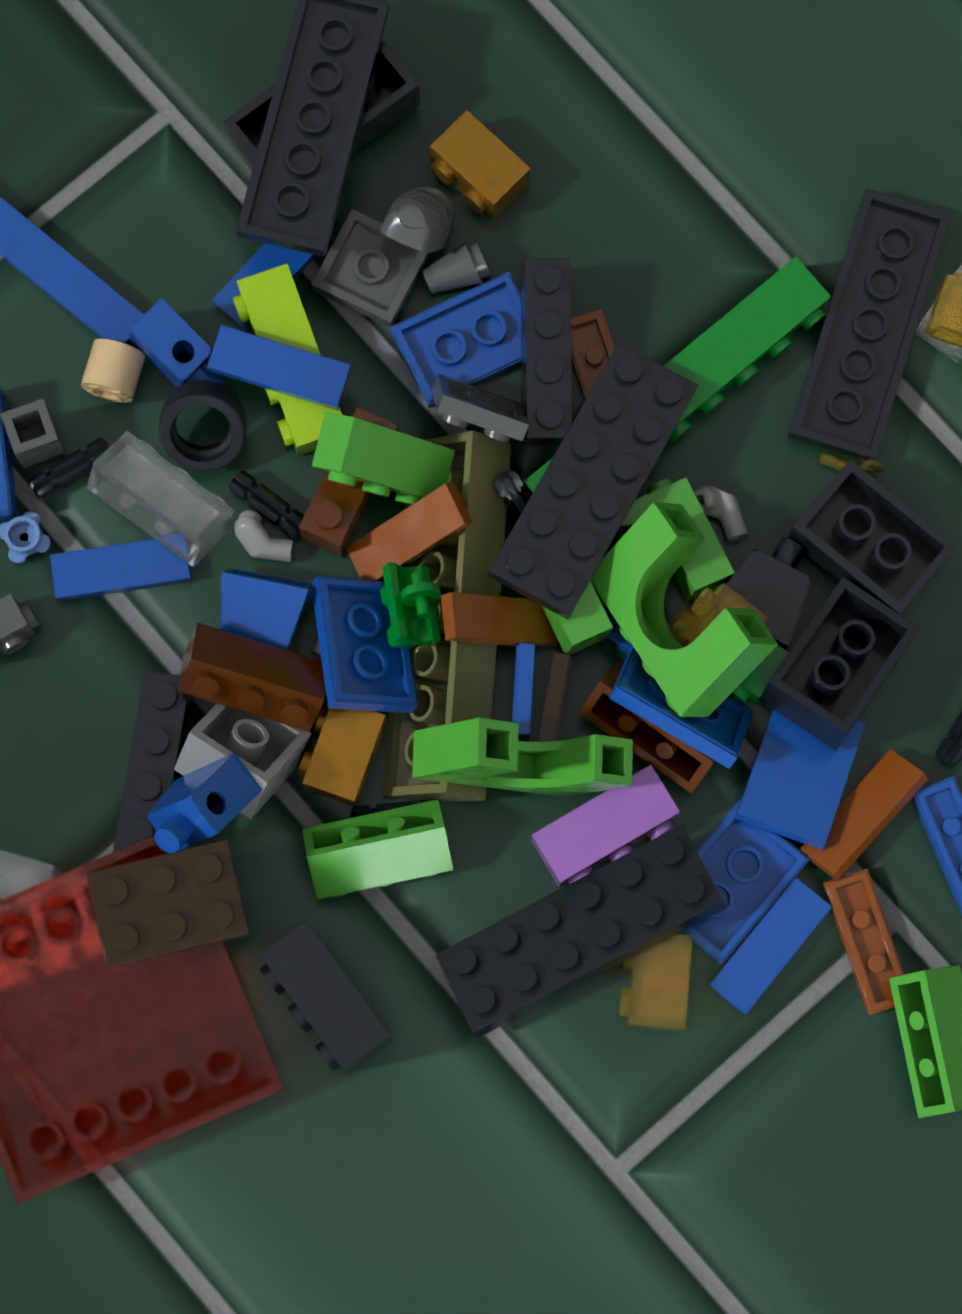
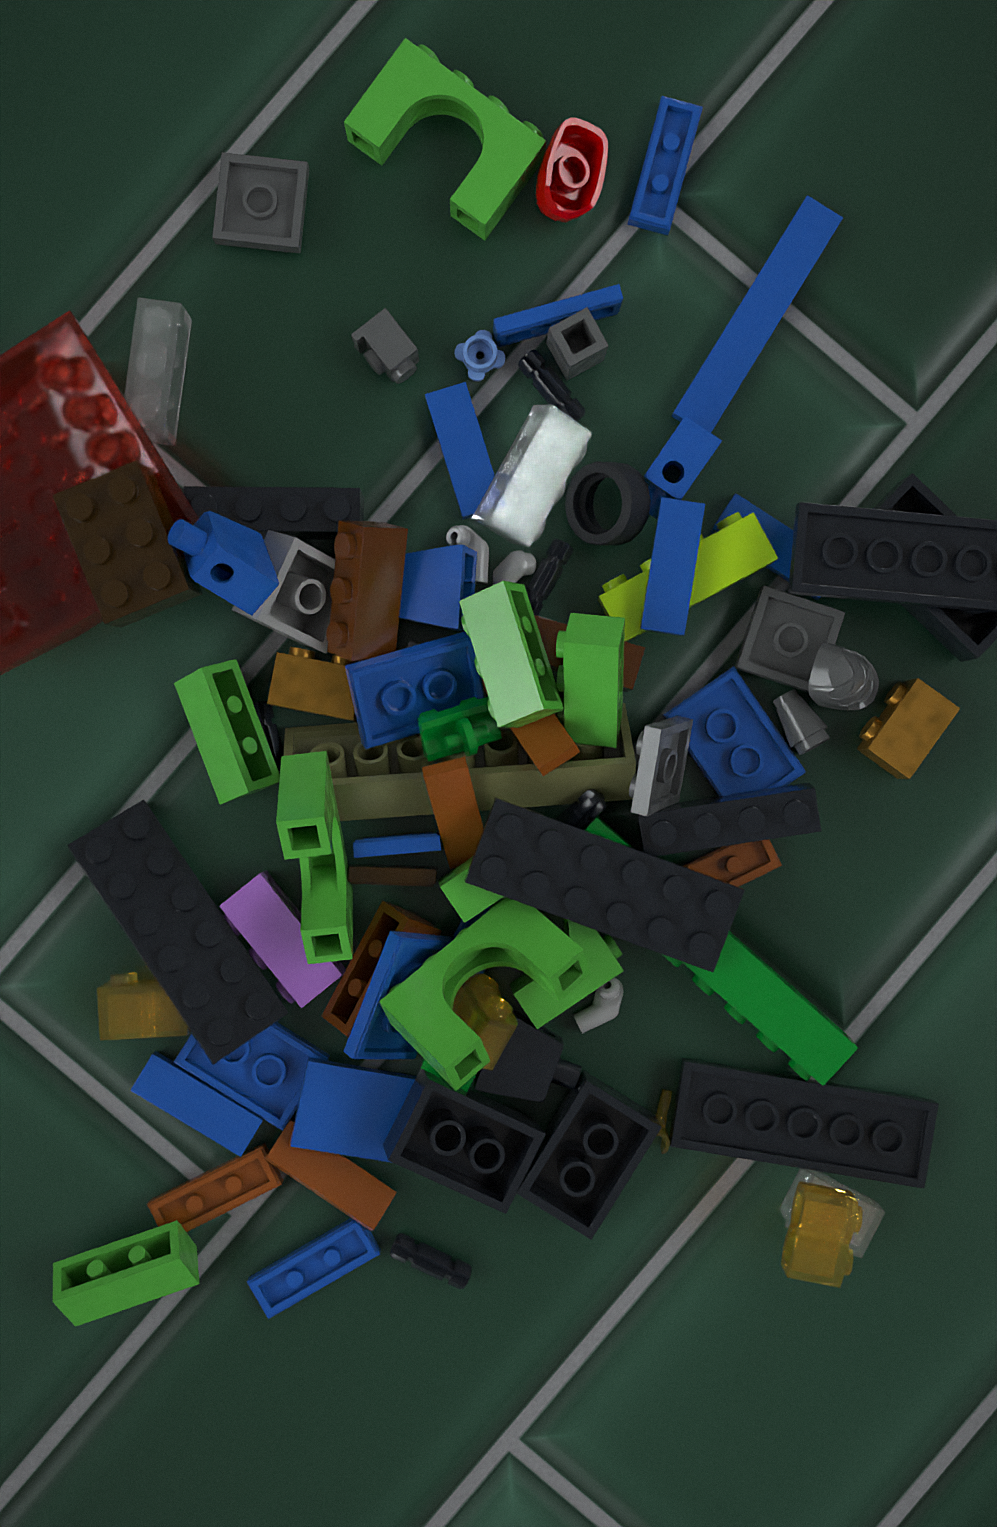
camera: 80 degrees right, 10 degrees up
tan piece [81,339,145,403] -> none
black brick [259,920,393,1074] -> none
none -> light grey arm [446,525,489,585]
none -> bright green brick [459,581,564,728]

